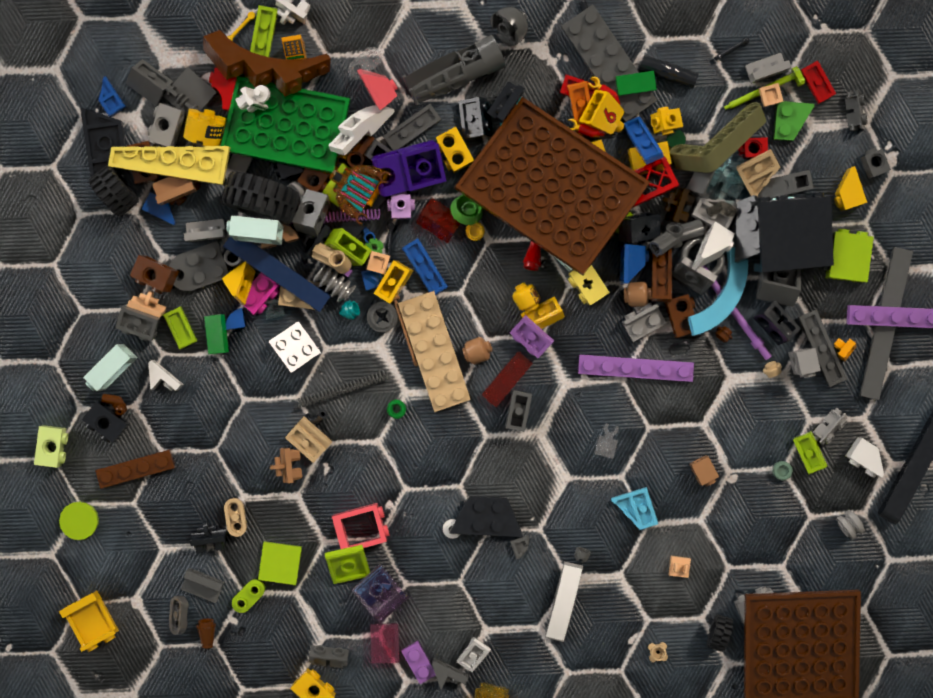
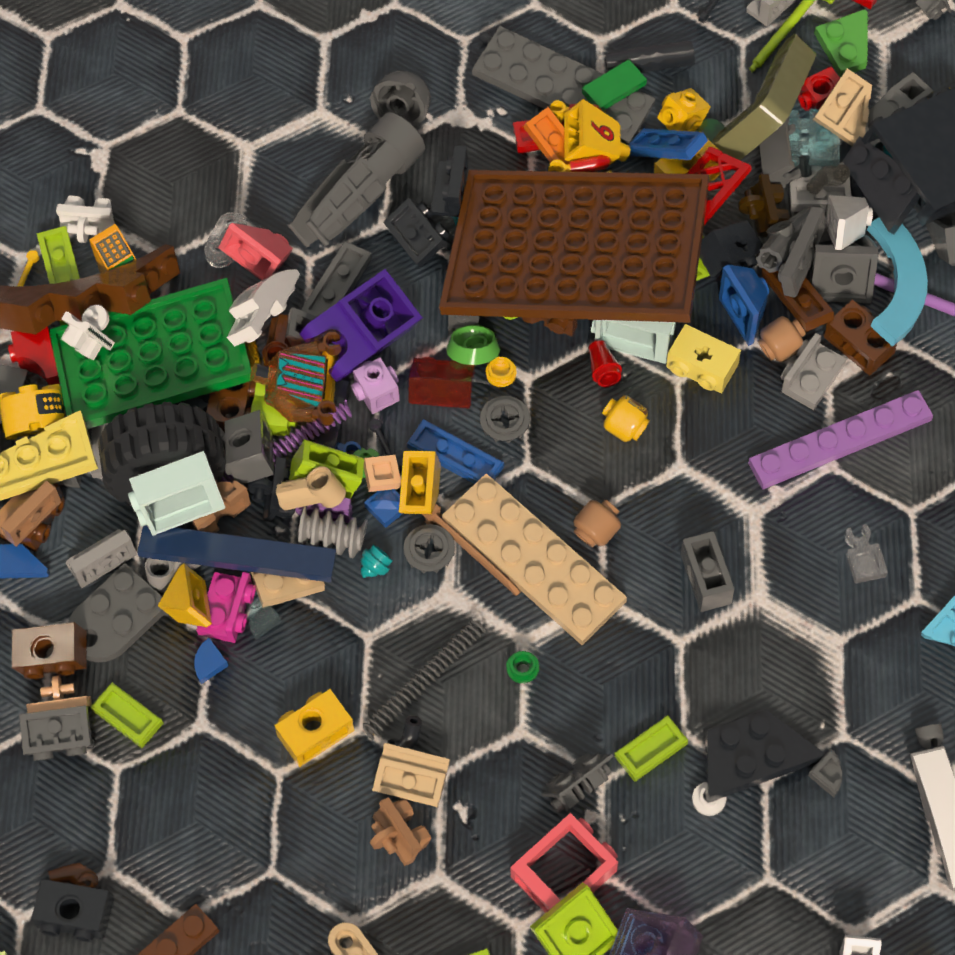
camera: 30 degrees left, 25 degrees down
light aqua window [83,344,138,391] -> none
white slope [148,360,184,391] -> none
green tile [204,314,229,355] -> none
hinge [269,321,321,373] -> none
yellow brick [436,127,474,173] -> none
clear red plate [482,351,533,407] -> none
medium lavender bracket [510,315,554,358] -> none
yellow slope [521,296,565,329] -> none
reddish brown plate [714,326,732,343] -> none
light nougat tile [759,83,783,108] -> none
none -> yellow brick [274,689,355,767]
none -> dark grey gear [480,396,530,443]
none -> dark grey hinge [541,752,614,813]
none -> lime tile [614,715,688,782]
none -> dark grey plate [778,207,828,297]

